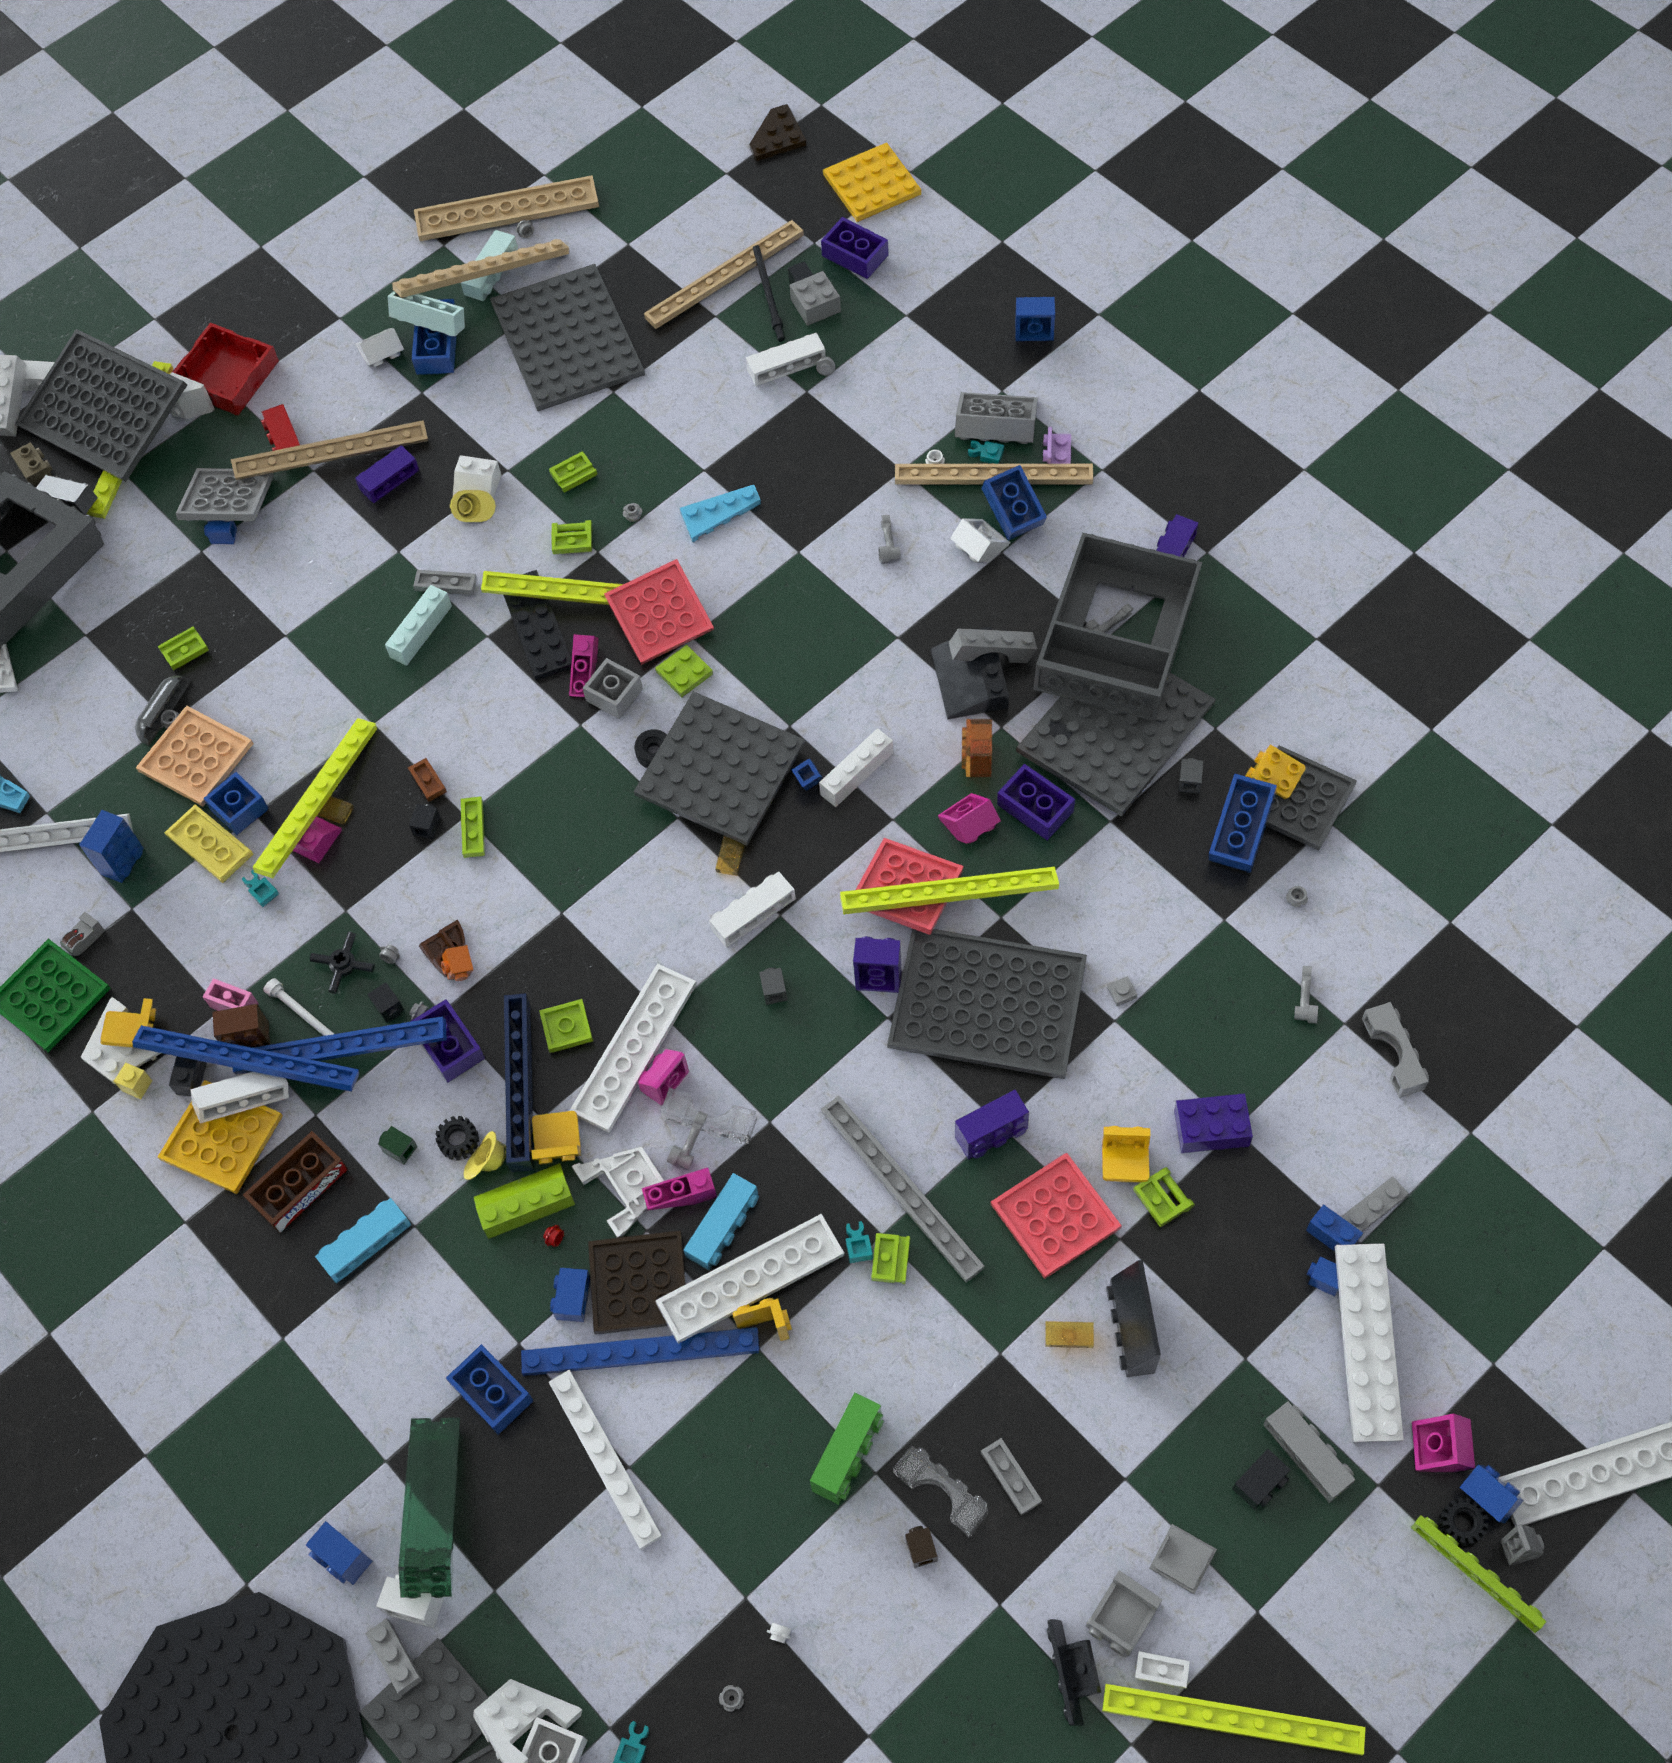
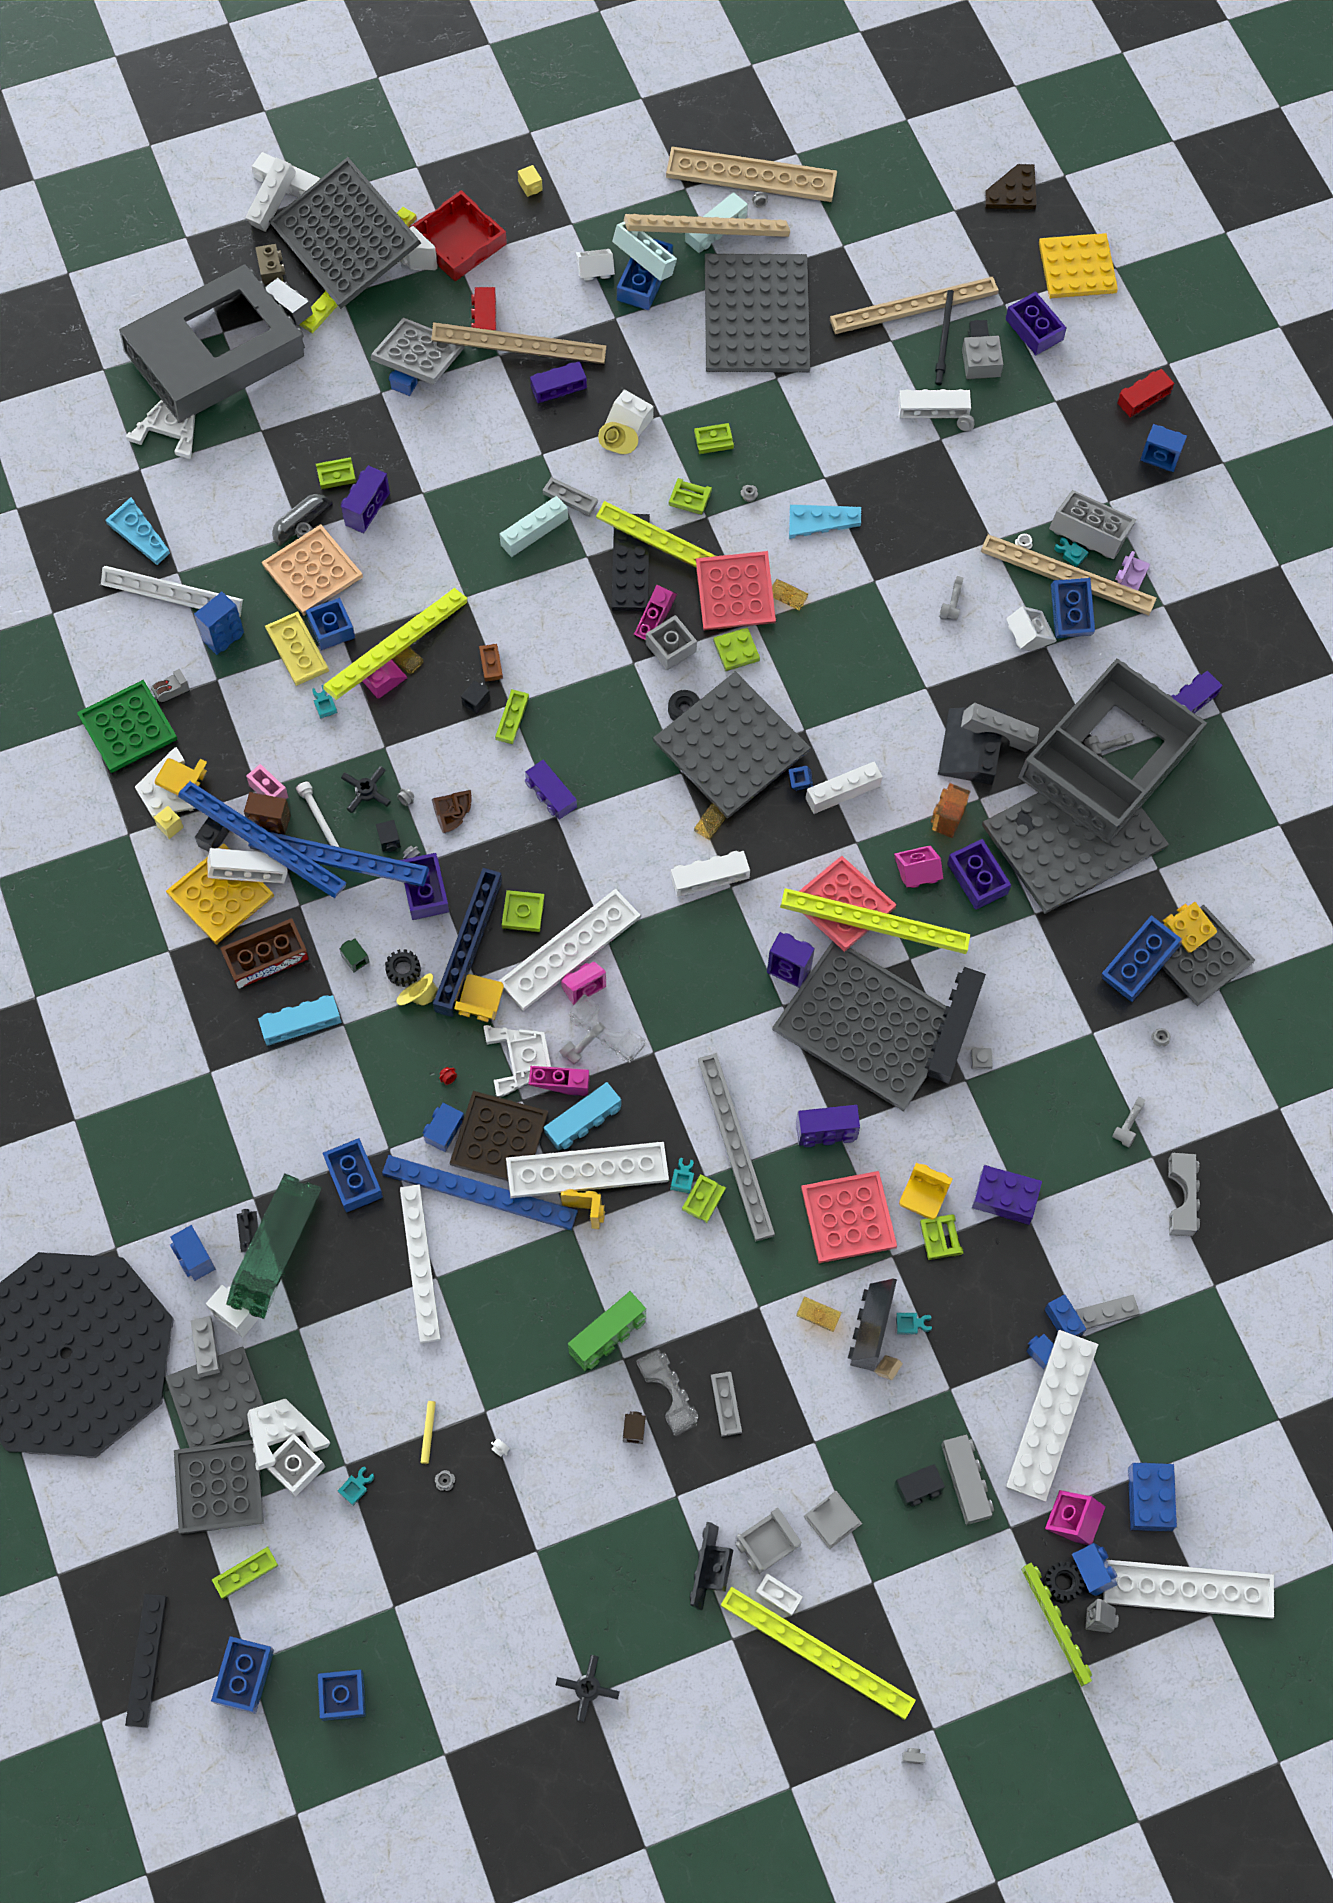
camera: 15 degrees right, 5 degrees up
orange brick [441,945,473,981] -> none
lime slope [474,1163,575,1239] -> none
dark grey brick [759,968,787,1005] -> none
dark grey brick [1178,758,1203,793] -> none
none -> black hinge [237,1209,261,1253]
none -> dark purple brick [341,465,390,534]
none -> light yellow bar [421,1401,436,1464]
none -> light yellow brick [518,165,542,197]
none -> dark purple brick [525,760,577,820]
none -> clear yellow plate [772,579,808,611]
none -> tan plate [874,1355,903,1380]
none -> teal plate [896,1313,932,1334]
none -> black brick [925,967,986,1083]
none -> red brick [1117,369,1174,418]
none -> blue brick [1128,1463,1177,1531]

